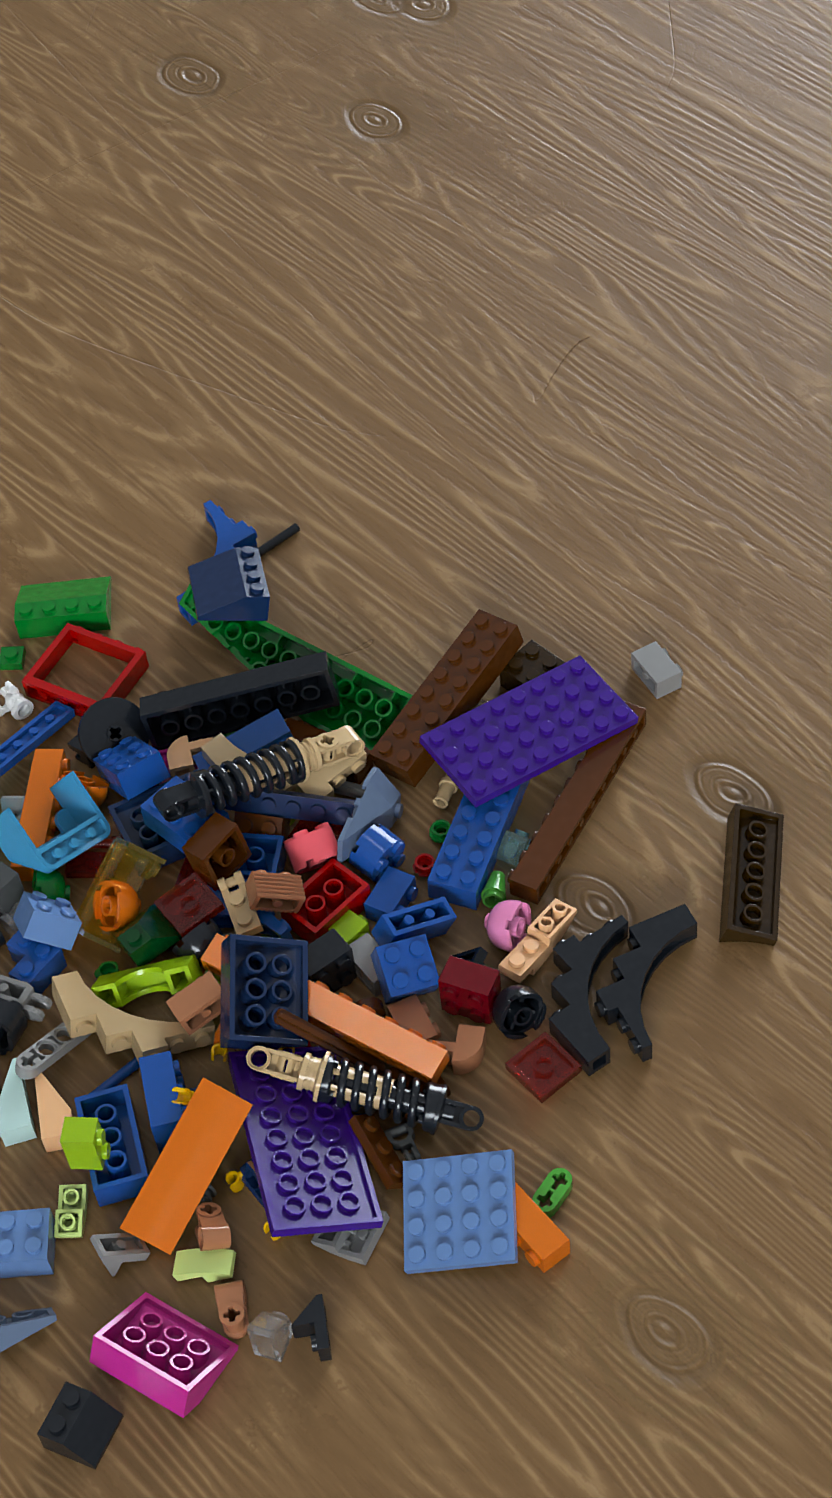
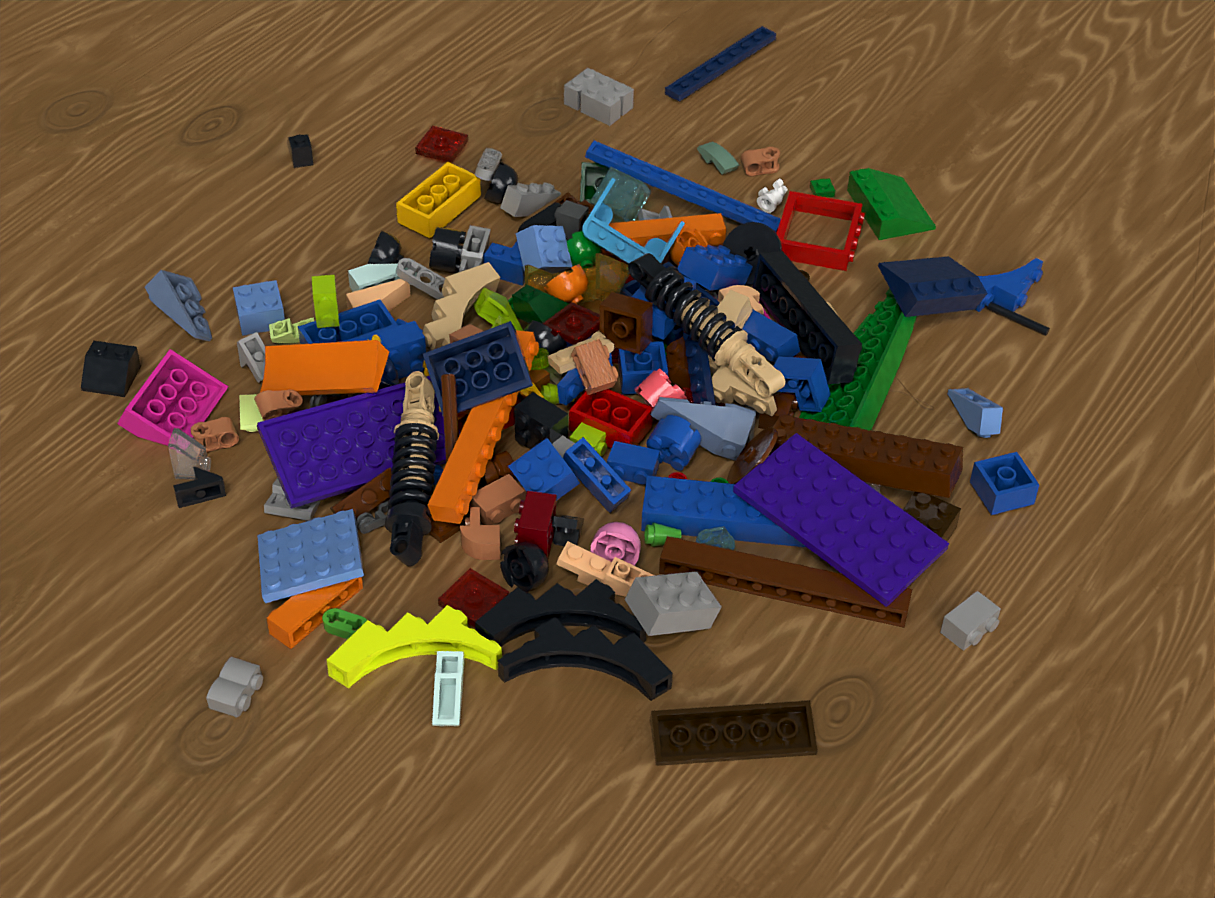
camera: 70 degrees right, 5 degrees down
none -> light grey brick [206,657,263,718]
none -> neon yellow arch [327,605,502,688]
none -> light aqua slope [432,651,464,726]
none -> light grey brick [625,572,721,636]
none -> reddish brown piece [727,427,778,484]
none -> blue brick [773,356,830,412]
none -> medium blue slope [948,388,1003,438]
none -> blue brick [970,452,1039,515]

